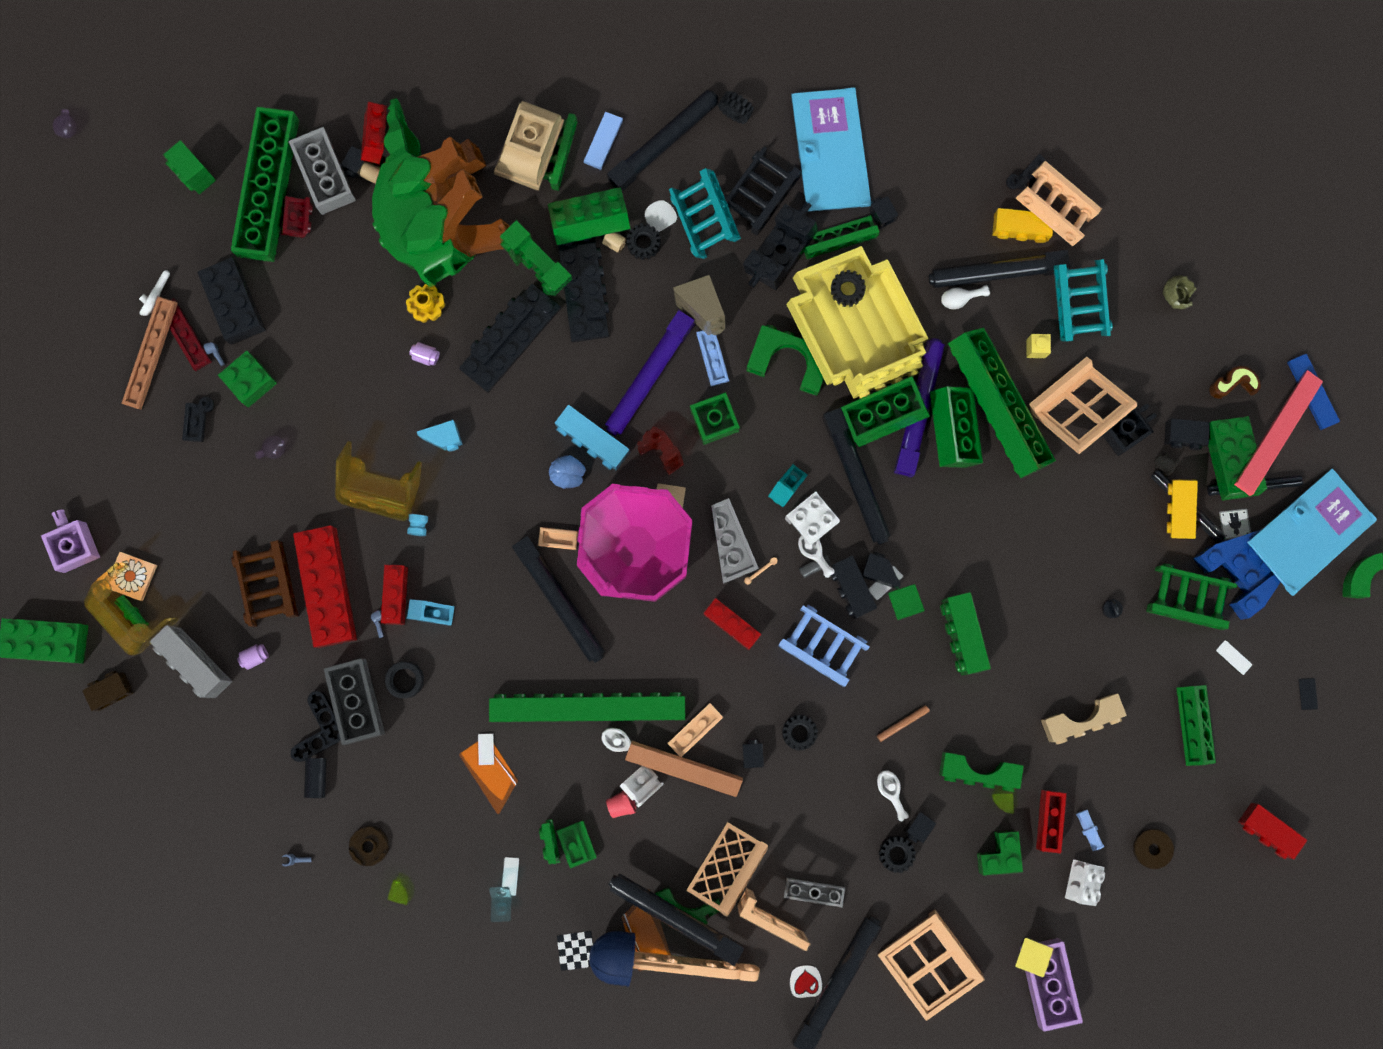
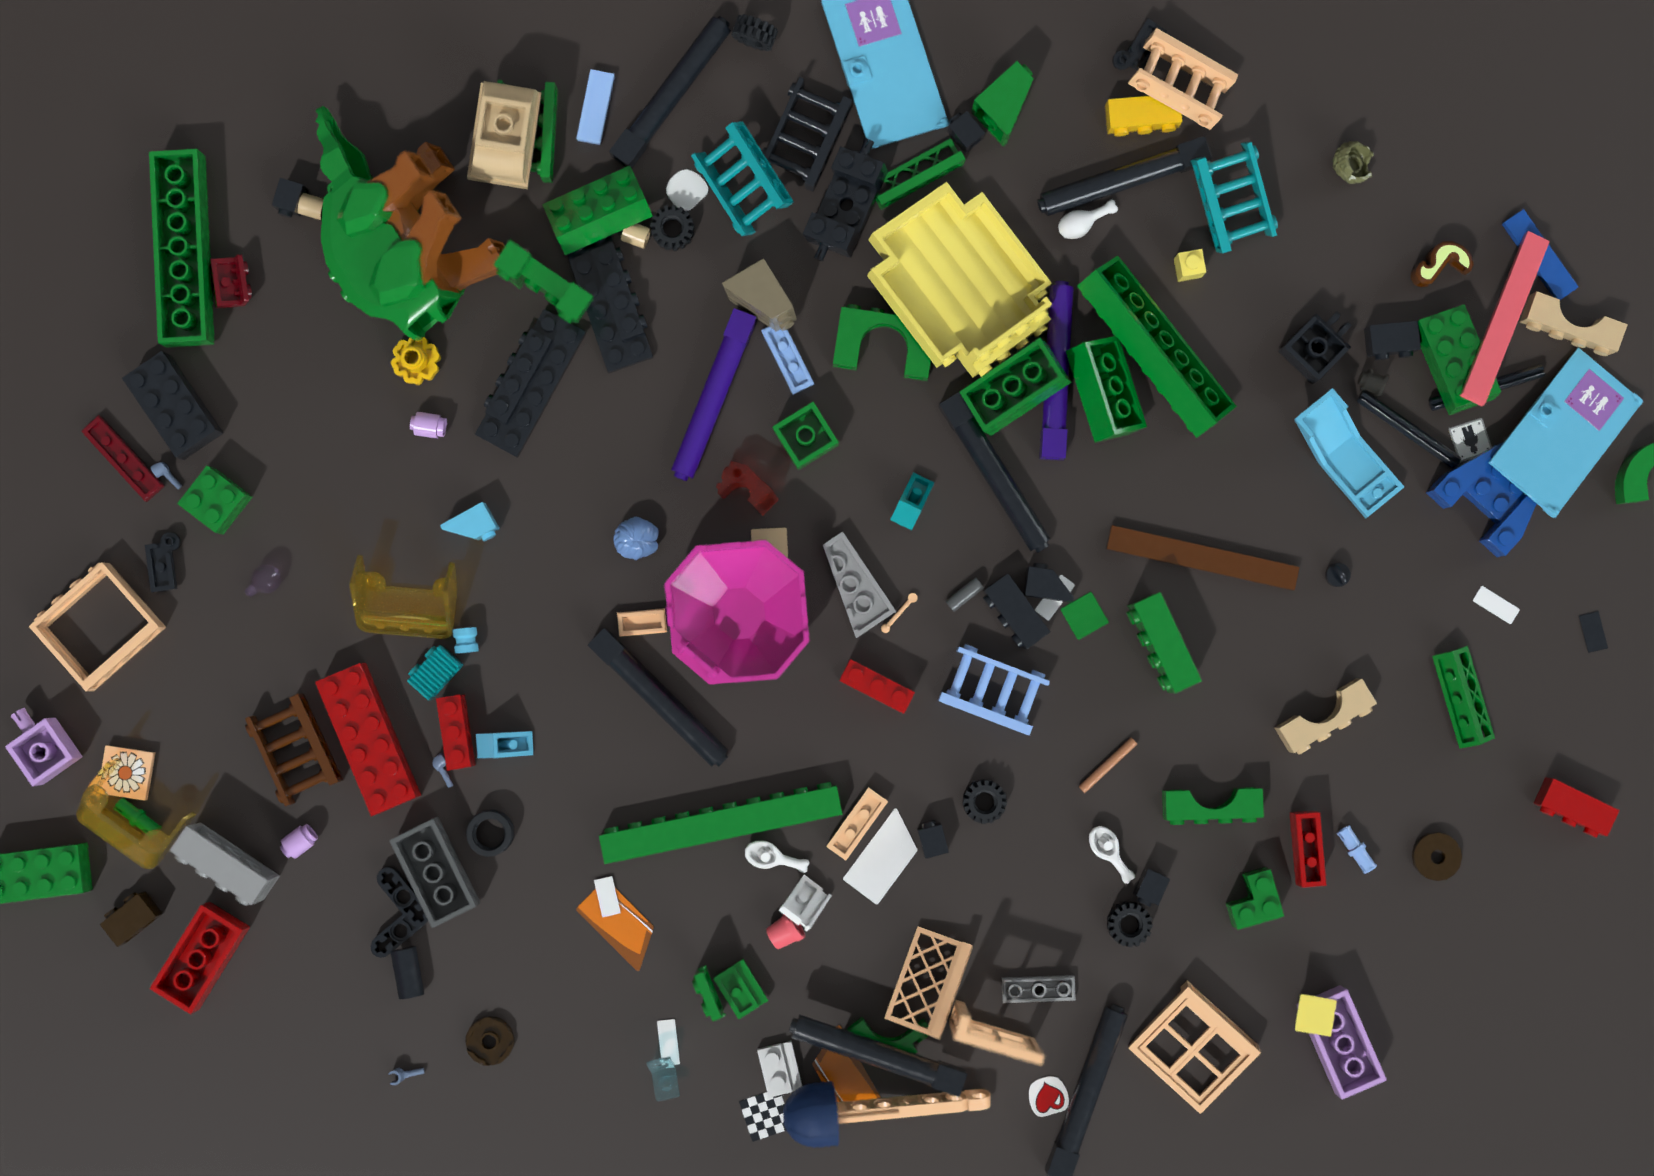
camera: 10 degrees left, 5 degrees up
nougat tile [121,296,178,410] -> none
white piece [139,270,170,316] -> none
green brick [163,140,216,195] -> none
light grey brick [289,127,356,215] -> none
red brick [361,102,387,164] -> none
clear neon green tile [387,880,408,905] -> none
medium azure brick [555,405,630,471] -> none
nougat tile [625,741,743,797] -> none
white bracket [785,492,840,545] -> none
white piece [798,535,834,578] -> none
black tyre [831,270,866,307] -> none
clear neon green tile [992,793,1014,813] -> none
light nougat window [1029,357,1137,454] -> none
white bracket [1065,859,1105,906] -> none
green fence [1146,563,1237,630] -> none
yellow brick [1166,479,1198,539] -> none
none -> light nougat window [29,562,166,691]
none -> red brick [149,902,250,1014]
none -> teal brick [407,645,464,701]
none -> white plate [757,1040,802,1098]
none -> white sticker [843,808,917,904]
none -> green slope [971,61,1034,147]
none -> reddish brown tile [1106,525,1300,591]
none -> medium azure windscreen [1294,388,1404,518]
none -> tan arch [1520,292,1628,356]

